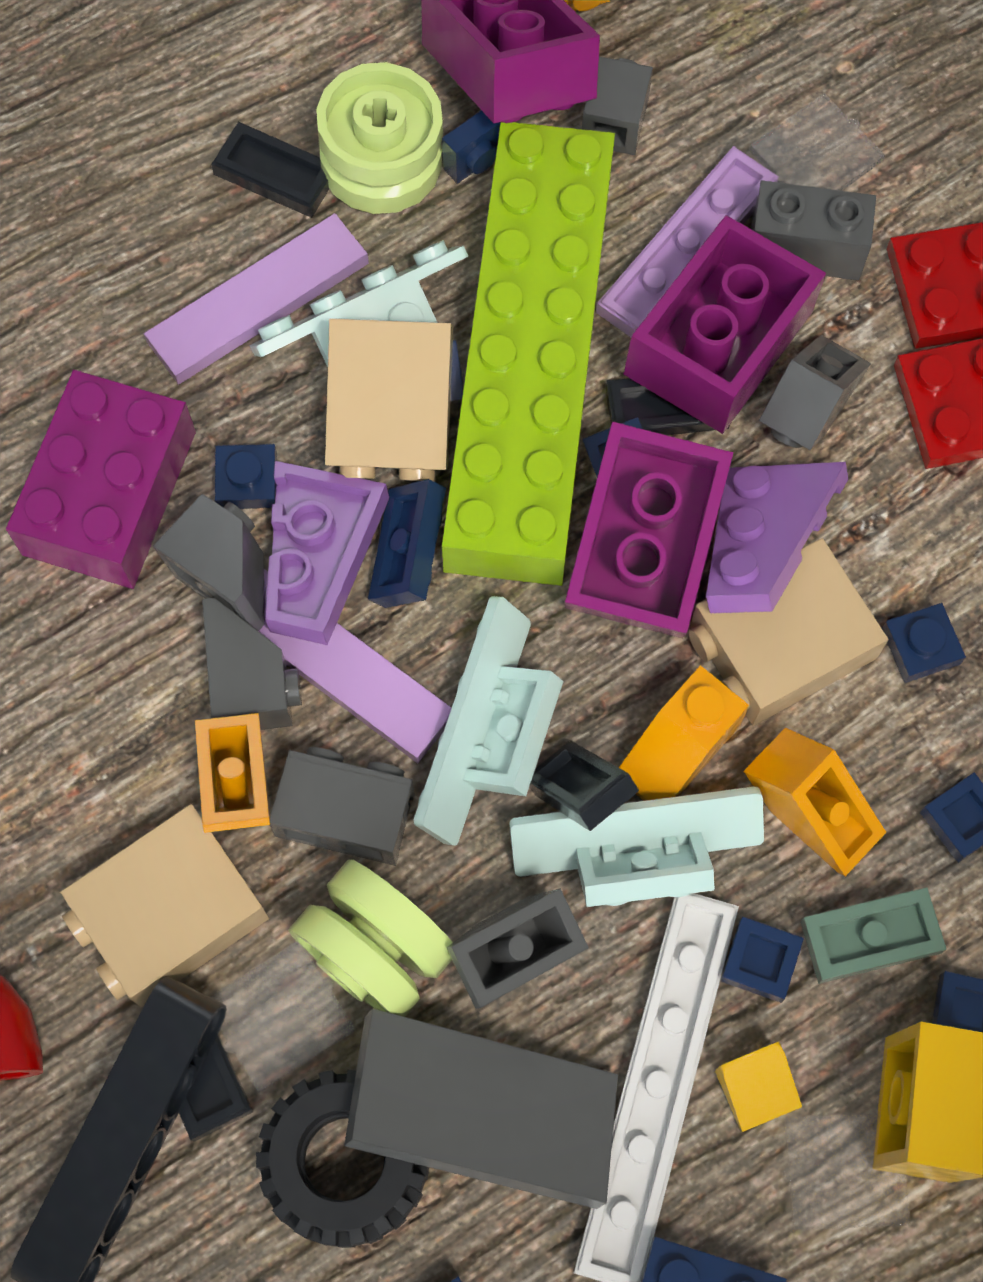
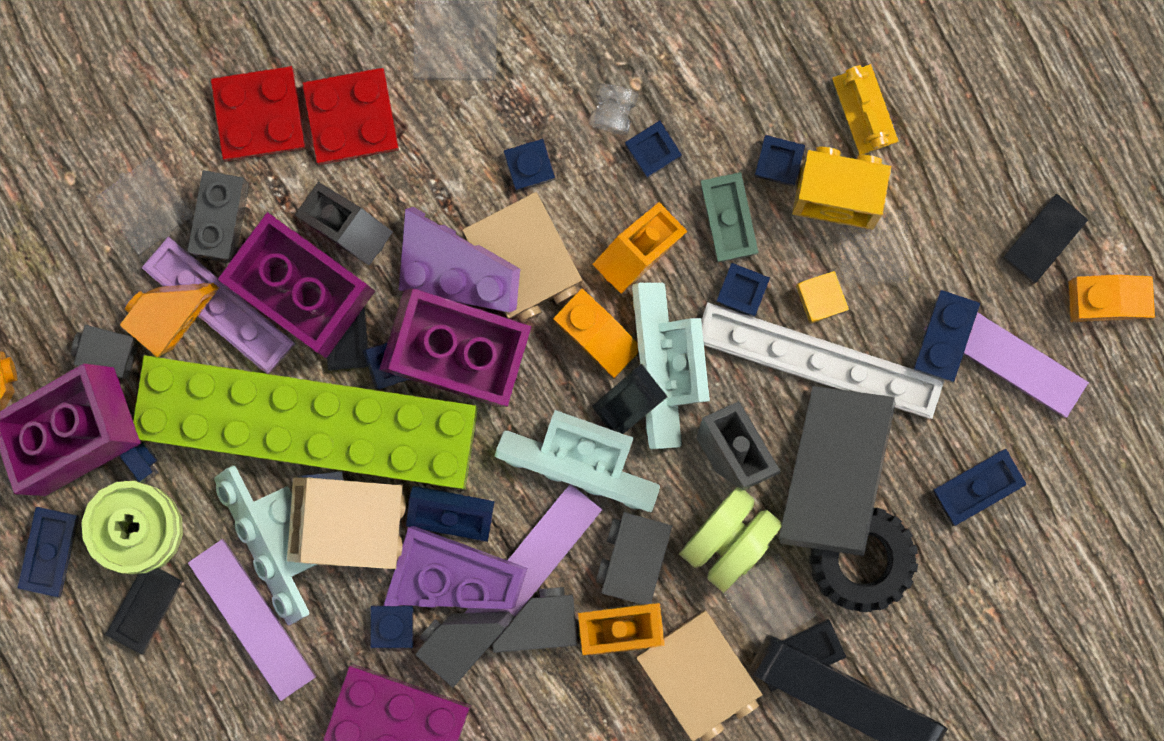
camera: 85 degrees left, 15 degrees up
none -> dark blue plate [17,507,79,597]
none -> light orange slope [120,283,219,357]

